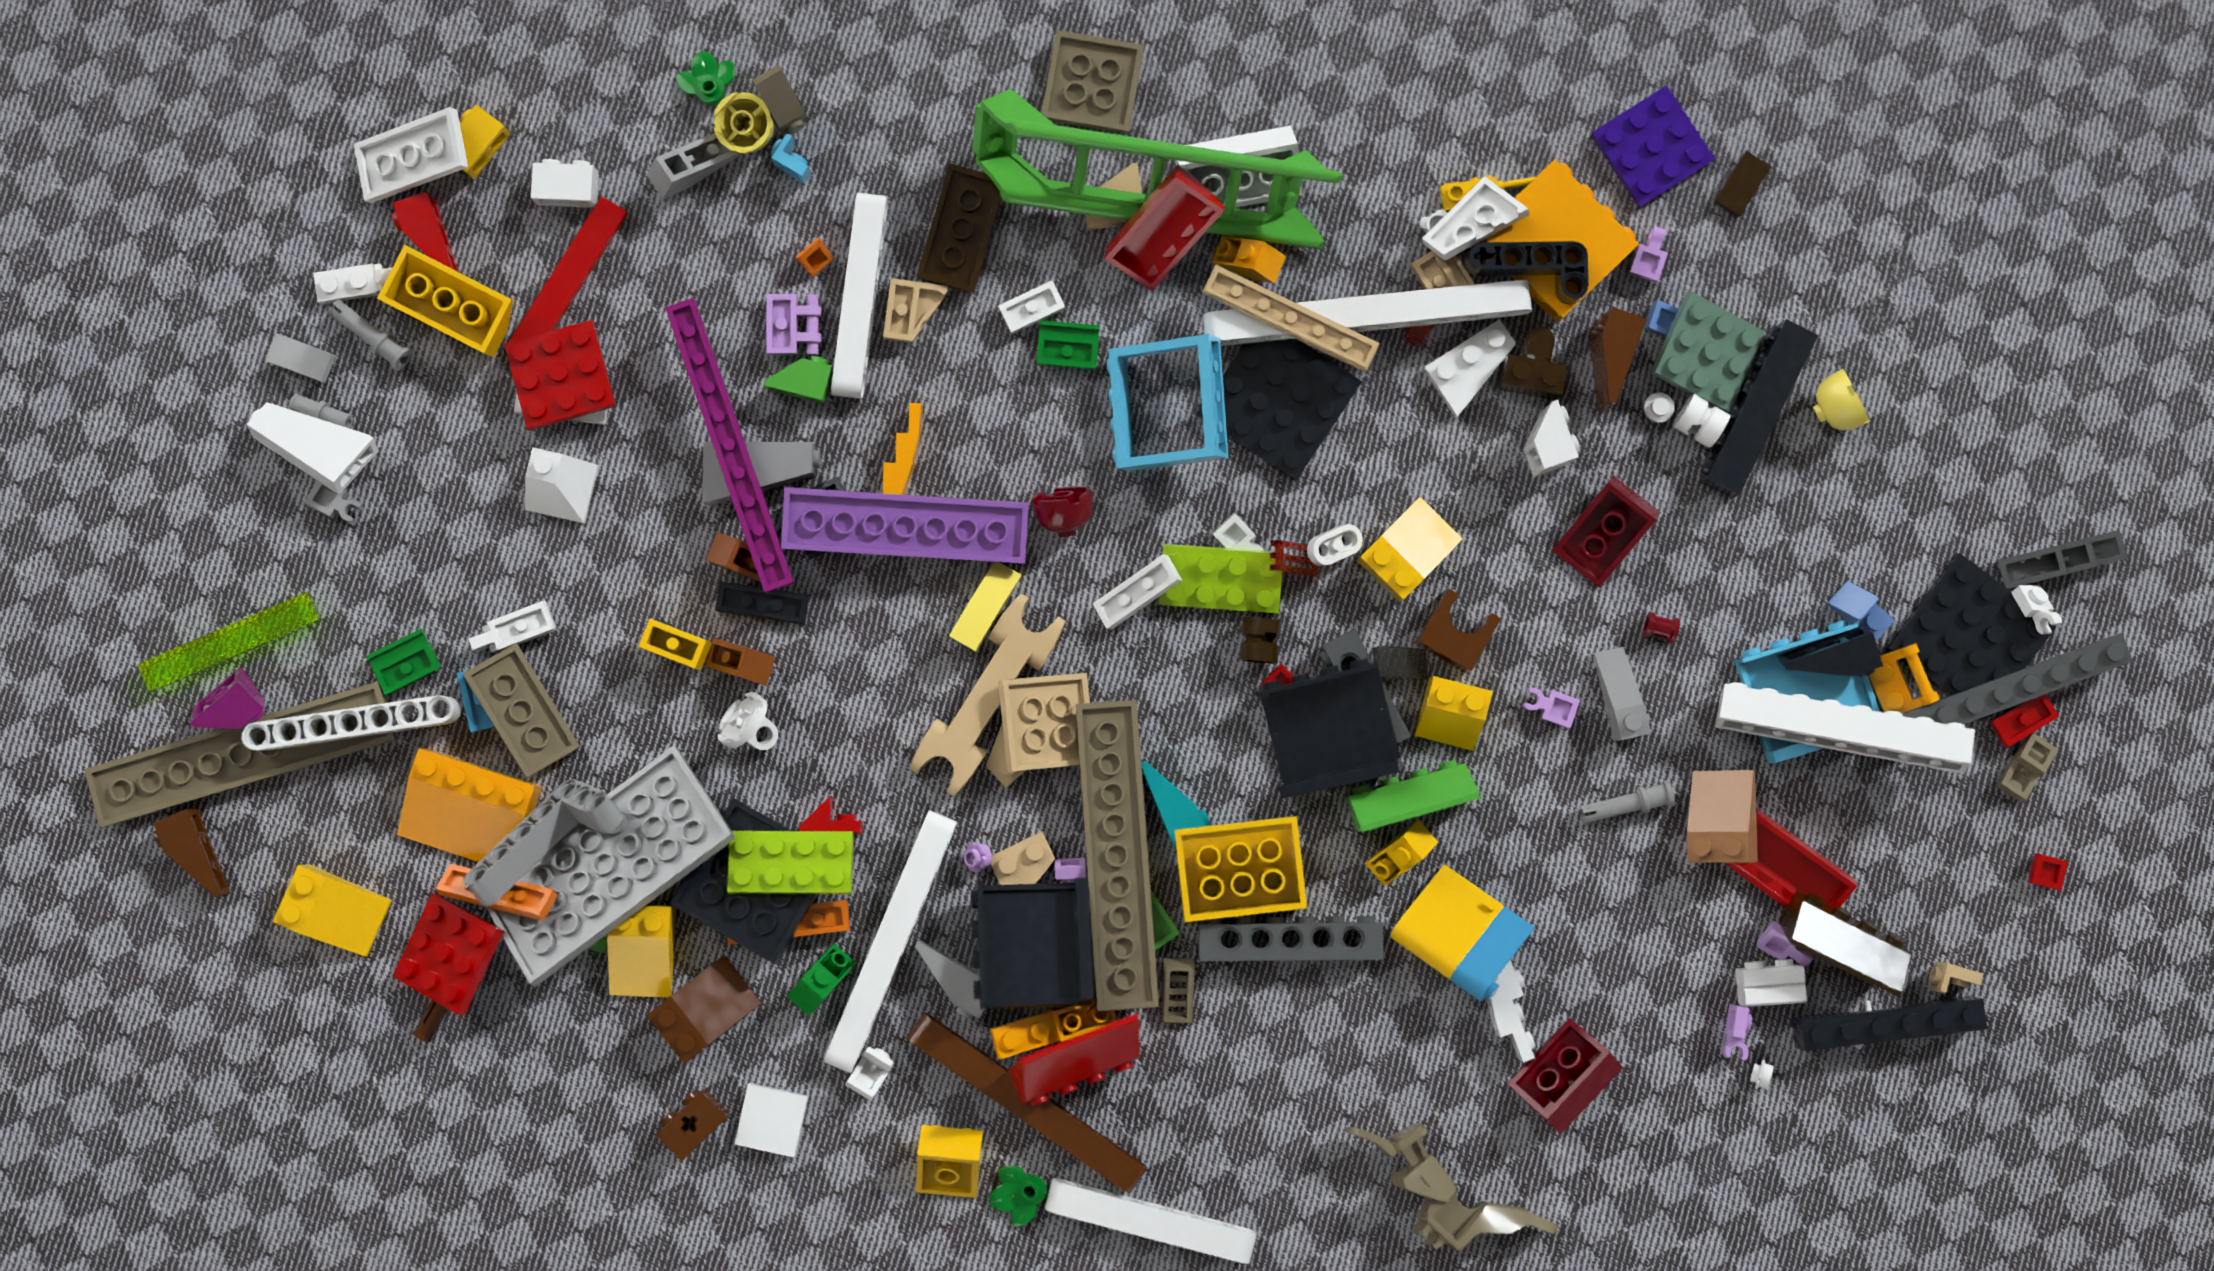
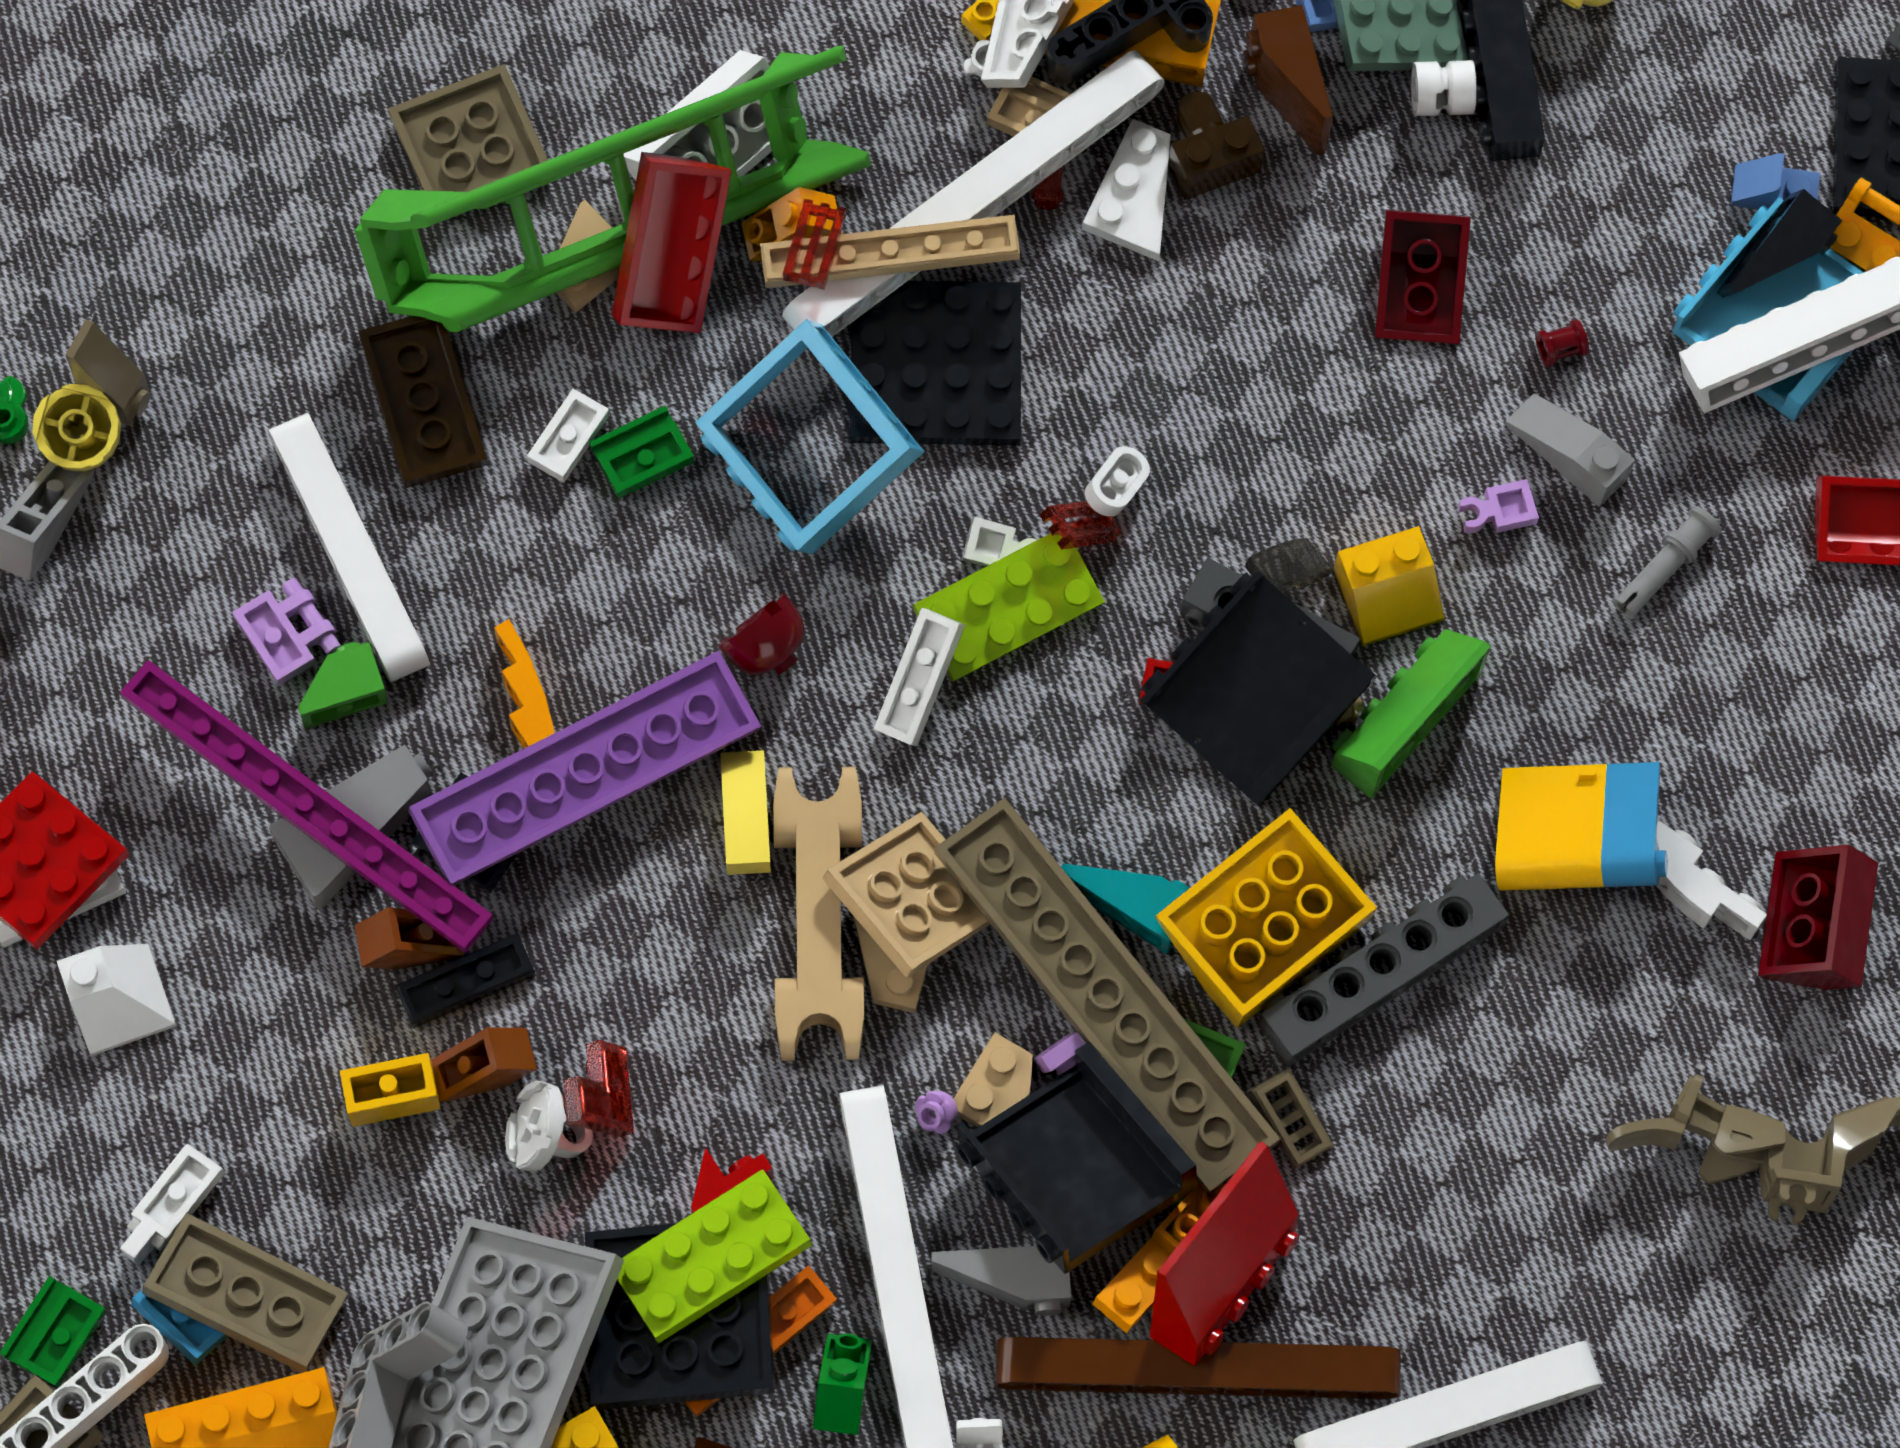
camera: 30 degrees left, 15 degrees down
medium azure bracket [771,134,811,184] -> none
orange slope [795,237,835,278] -> none
tan wing [883,278,948,343] -> none
dark brown wheel [1239,617,1282,664] -> none
yellow slope [1356,497,1462,602] -> none
yellow slope [1365,819,1438,887] -> none
reddish brown piece [1414,588,1501,673] -> none
white slope [1523,400,1580,477] -> none
white plate [1644,392,1674,423] -> none
slope [1687,770,1758,863] -> none
none -> clear red plate [563,1040,634,1137]
none -> clear red tile [783,199,846,290]

